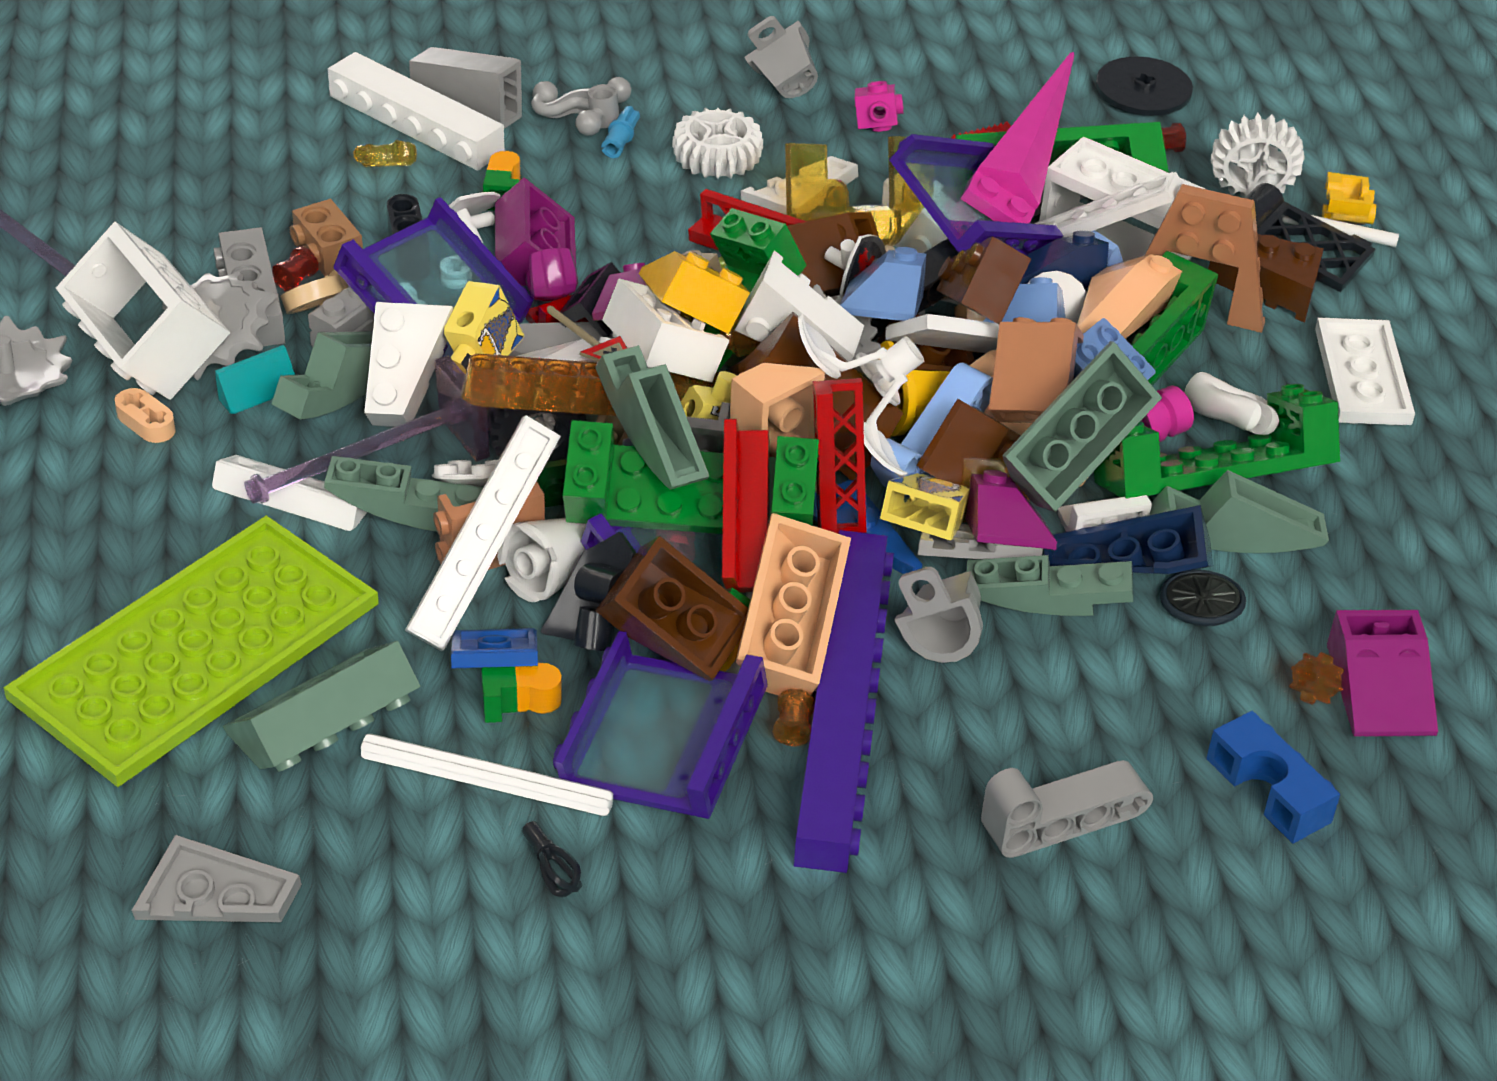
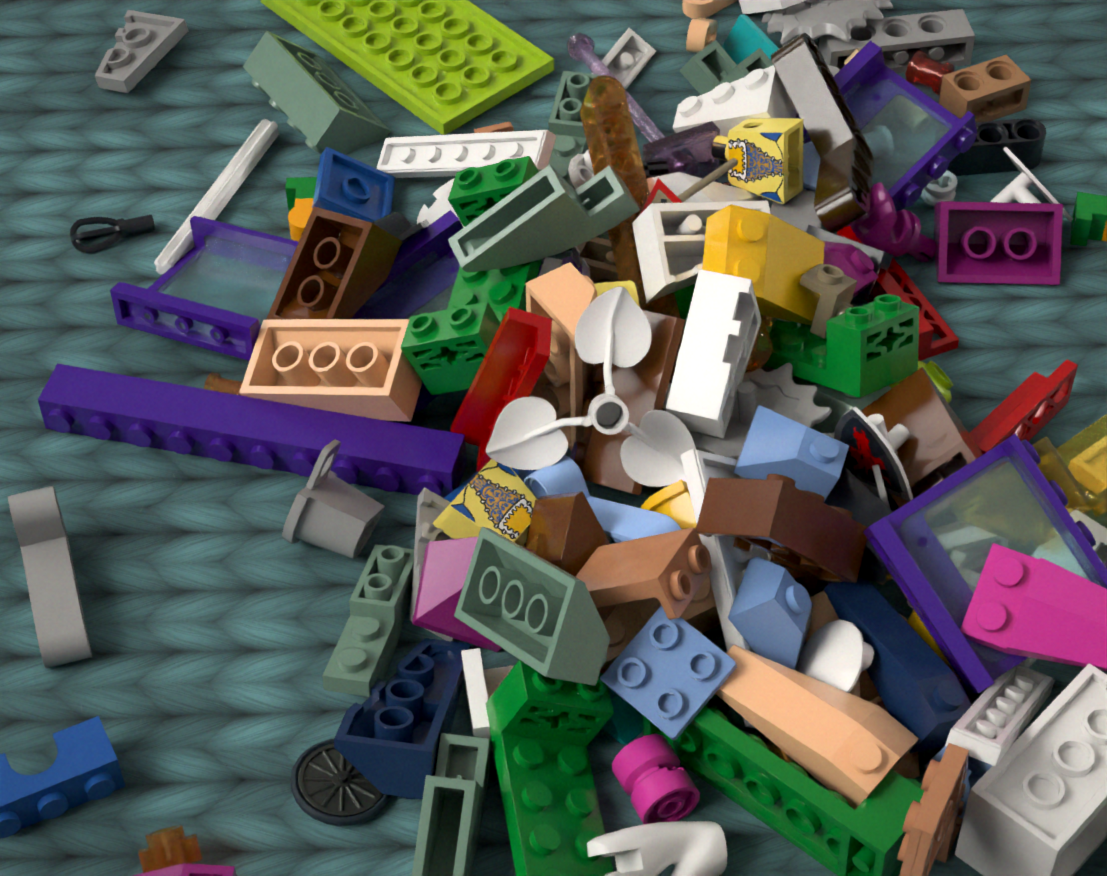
camera: 100 degrees right, 5 degrees up
red fence [722,419,770,593] -> none
none -> light nougat beam [686,17,718,53]
none -> dark brown beam [771,33,874,234]

